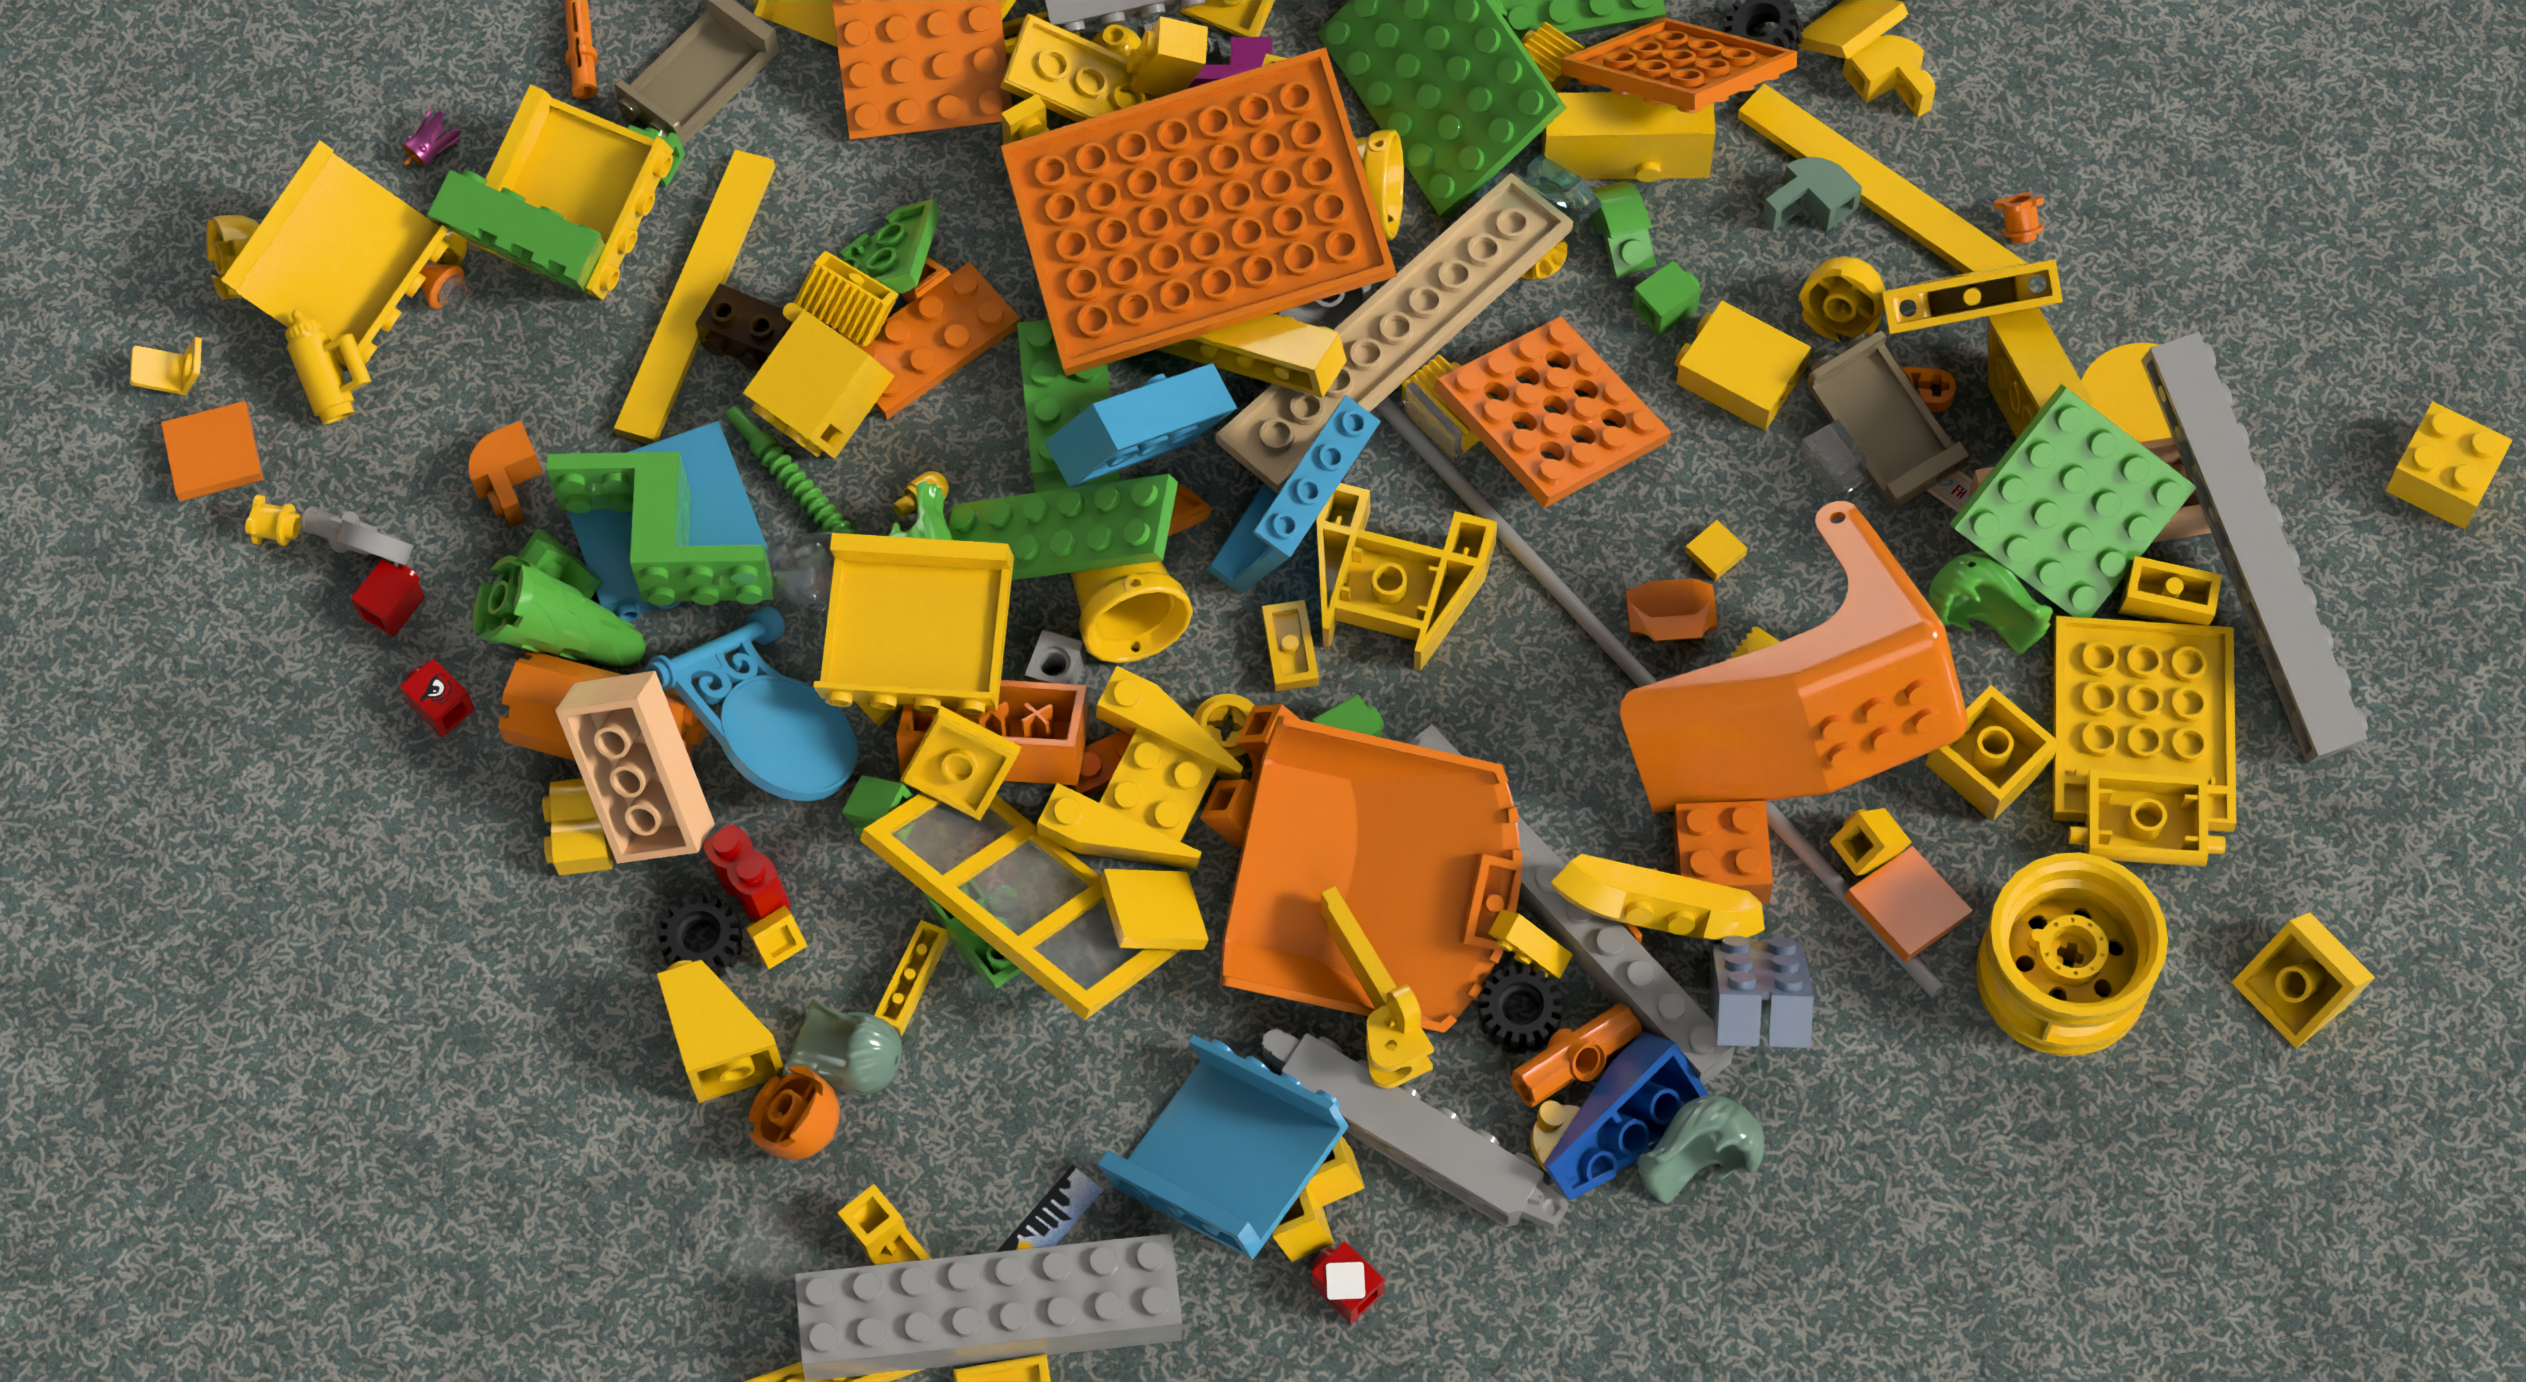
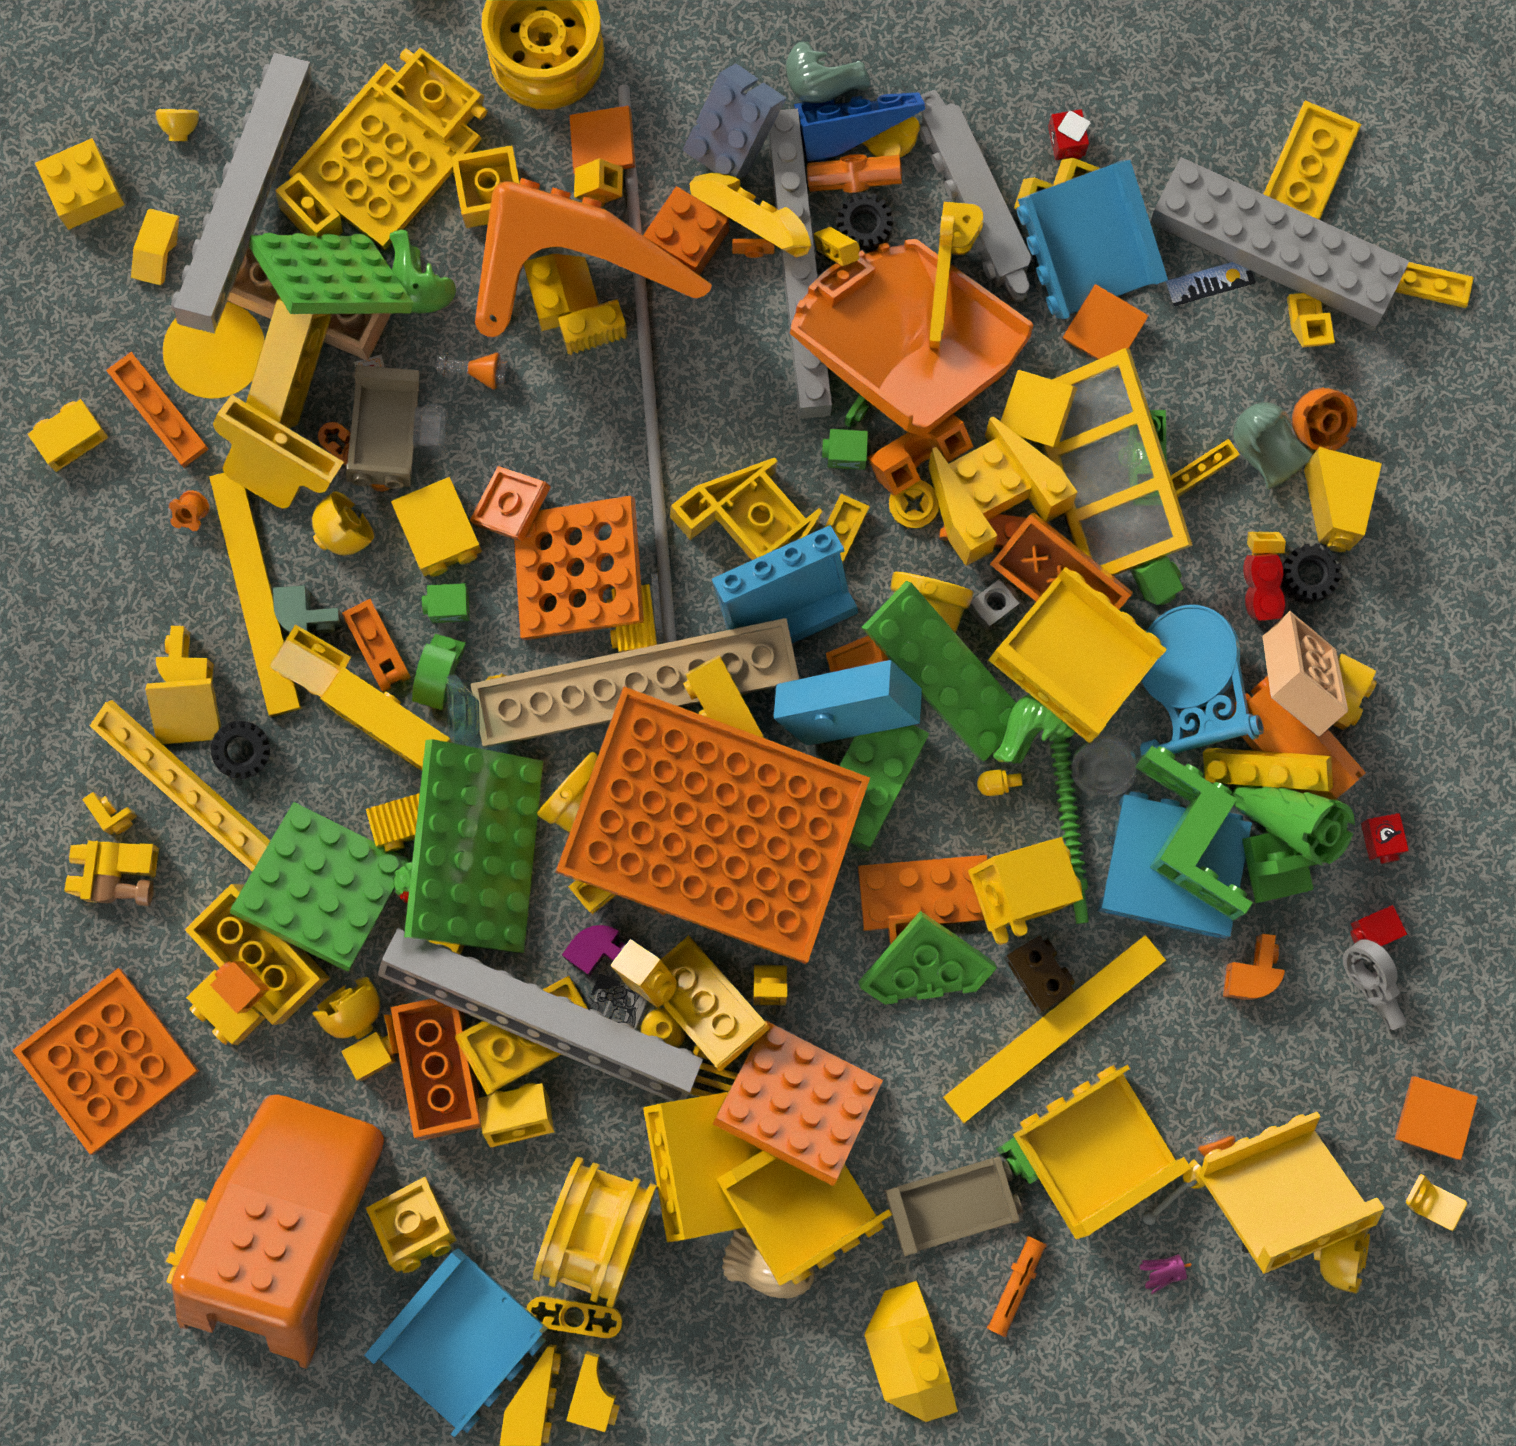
camera: 150 degrees left, 15 degrees up
yellow brick [245,494,301,546] -> none
yellow piece [285,309,372,425] -> none
bright green wedge [427,169,605,295] -> none
yellow brick [794,251,899,346] -> none
yellow tile [900,706,1021,821] -> none
orange piece [1561,18,1797,113] -> none
orange slope [1625,578,1718,642] -> none
yellow tile [1685,520,1748,581] -> none
none -> yellow brick [27,399,109,472]
none -> orange plate [106,352,209,468]
none -> yellow slope [131,209,179,285]
none -> yellow brick [155,109,199,141]
none -> yellow brick [270,624,351,697]
none -> orange plate [342,599,411,692]
none -> piece [436,352,508,390]
none -> orange tile [469,466,551,542]
none -> orange tile [1062,284,1149,371]
none -> yellow plate [1203,748,1333,791]

